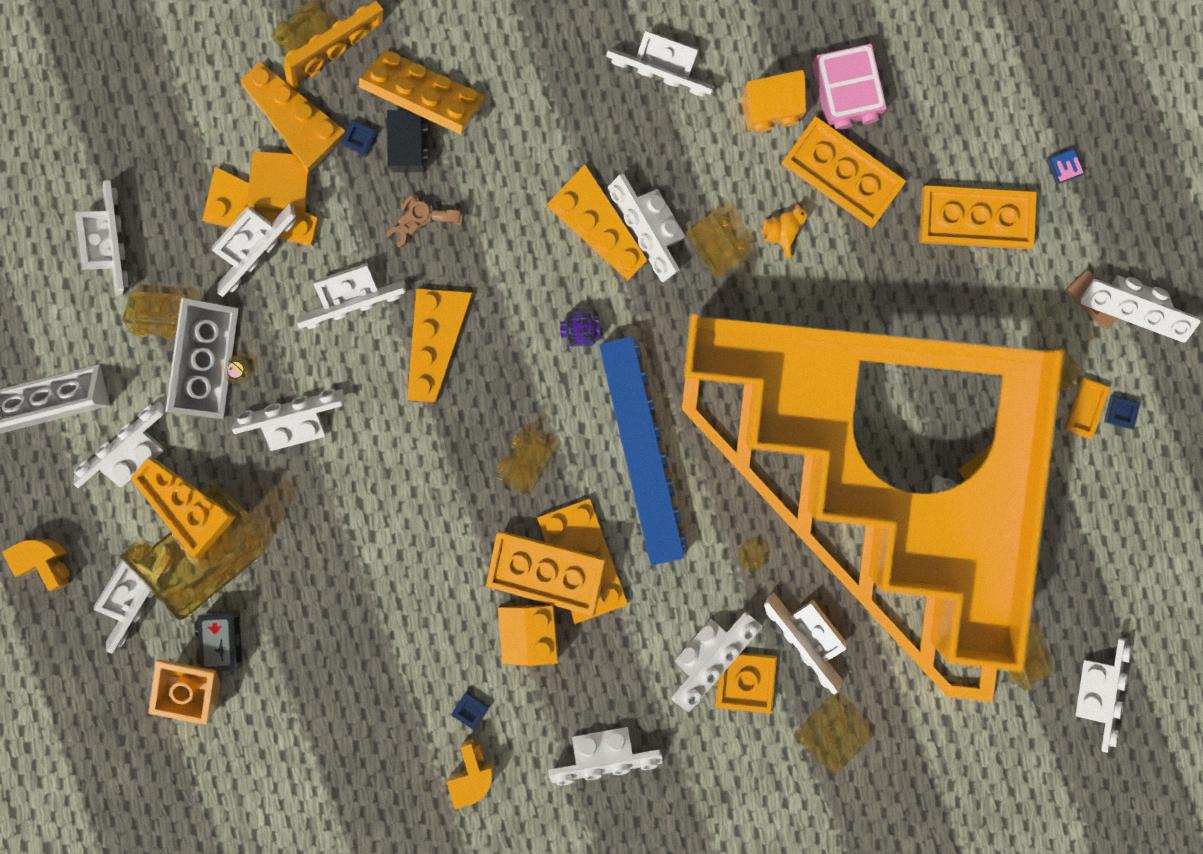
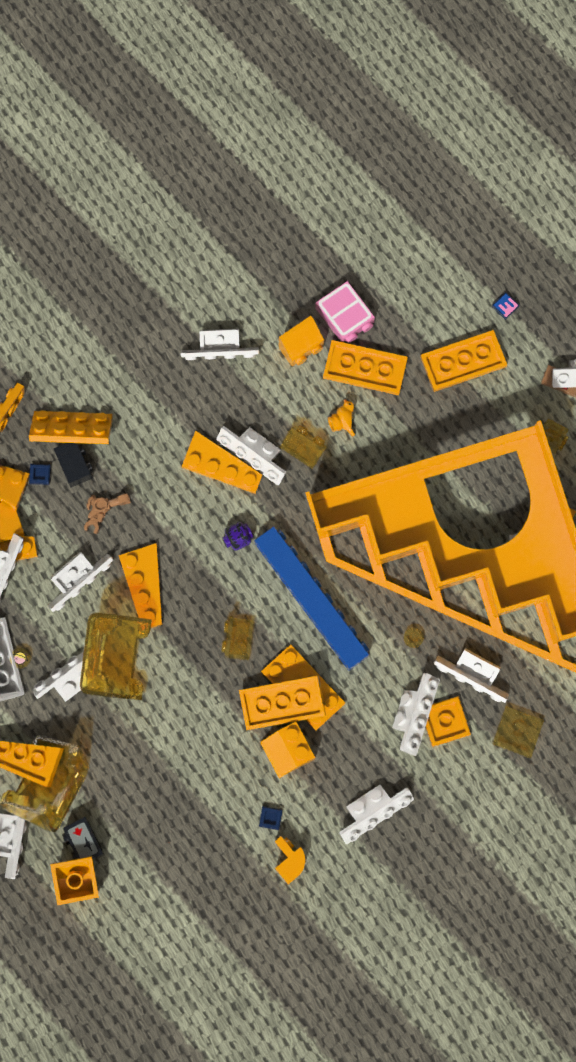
camera: 20 degrees left, 10 degrees down
none -> clear yellow windscreen [80,613,152,700]

